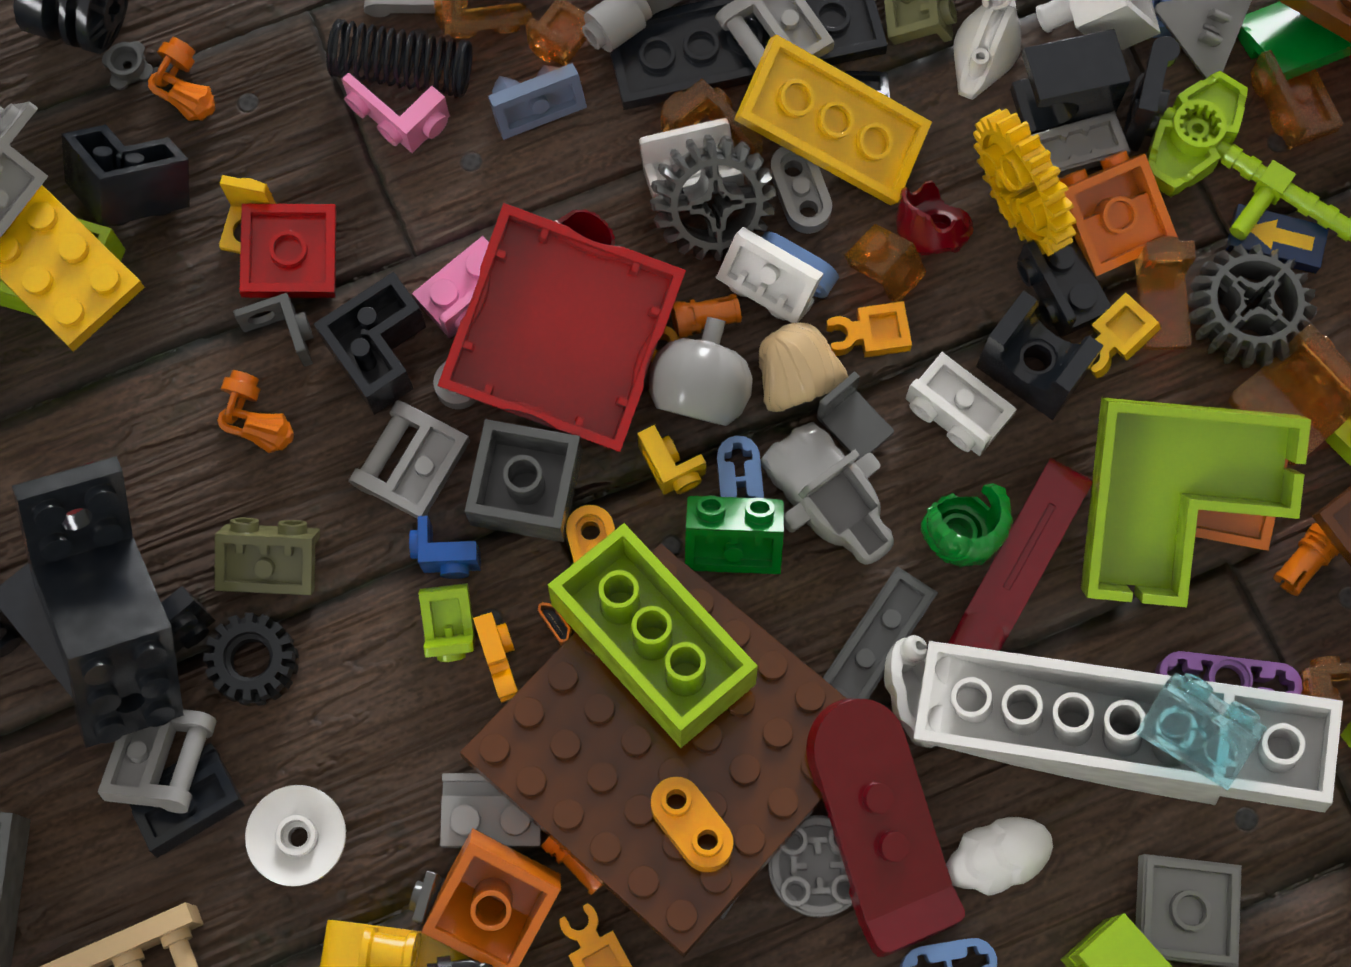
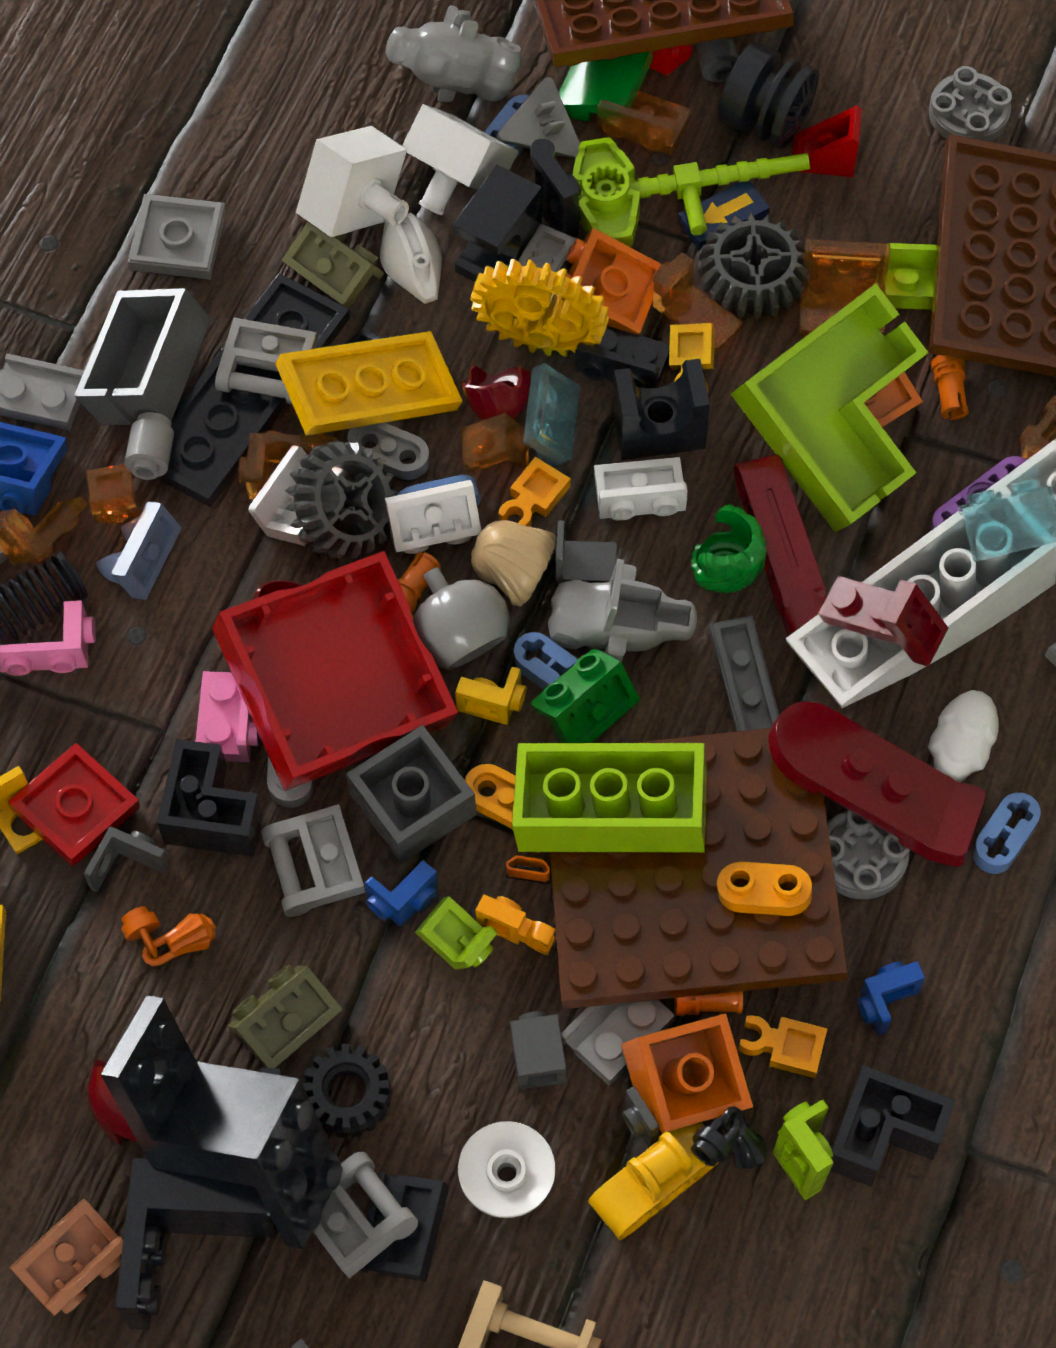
camera: 45 degrees left, 10 degrees down
white arm [884,635,935,748] -> none
none -> dark grey brick [510,1011,566,1090]
none -> clear light blue bracket [523,363,580,467]
none -> dark red bracket [818,576,949,667]

